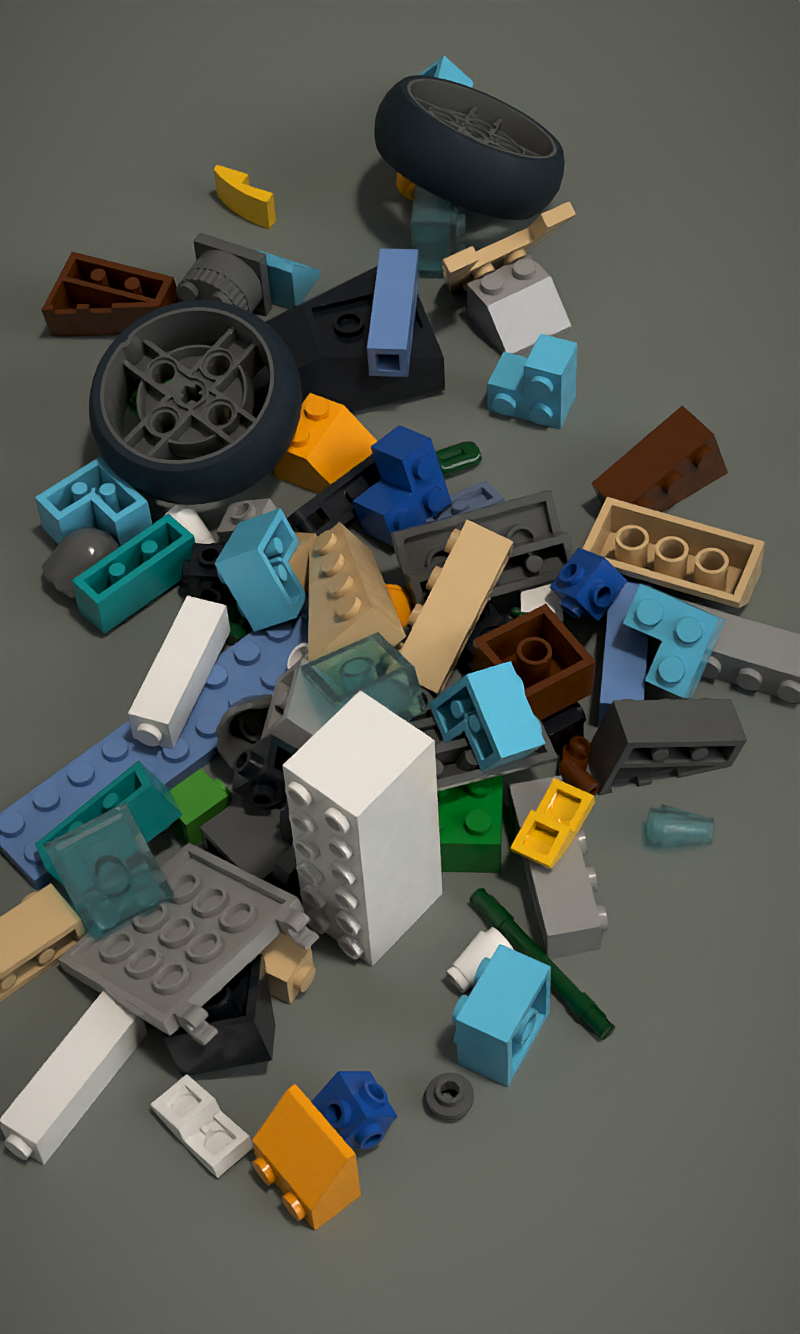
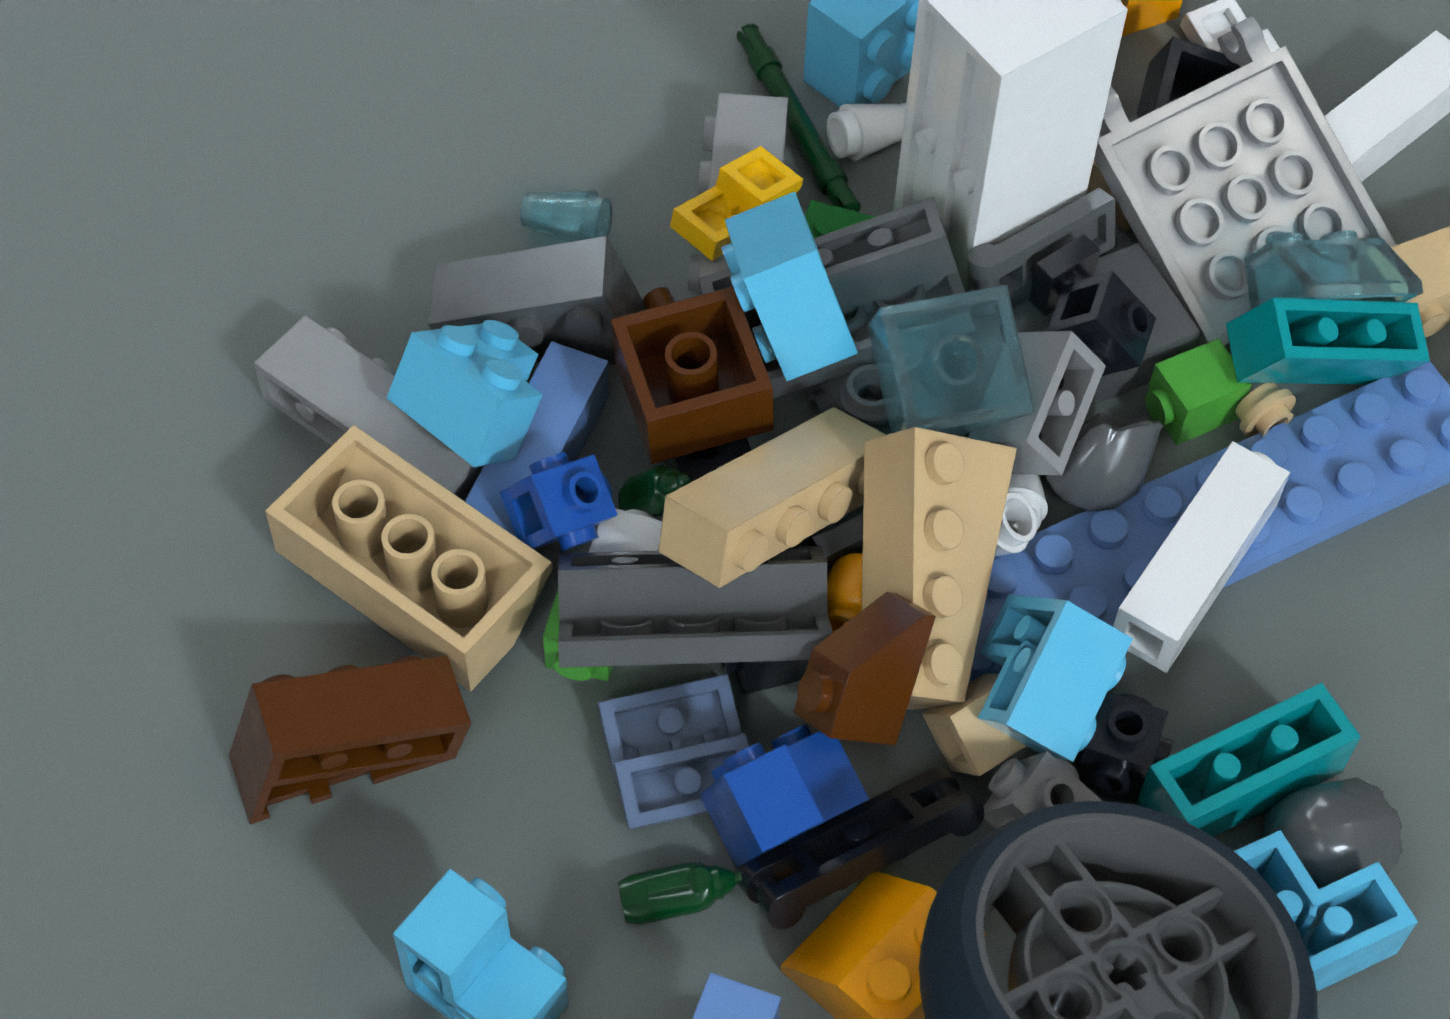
camera: 170 degrees left, 5 degrees up
none -> reddish brown slope [793,592,936,745]

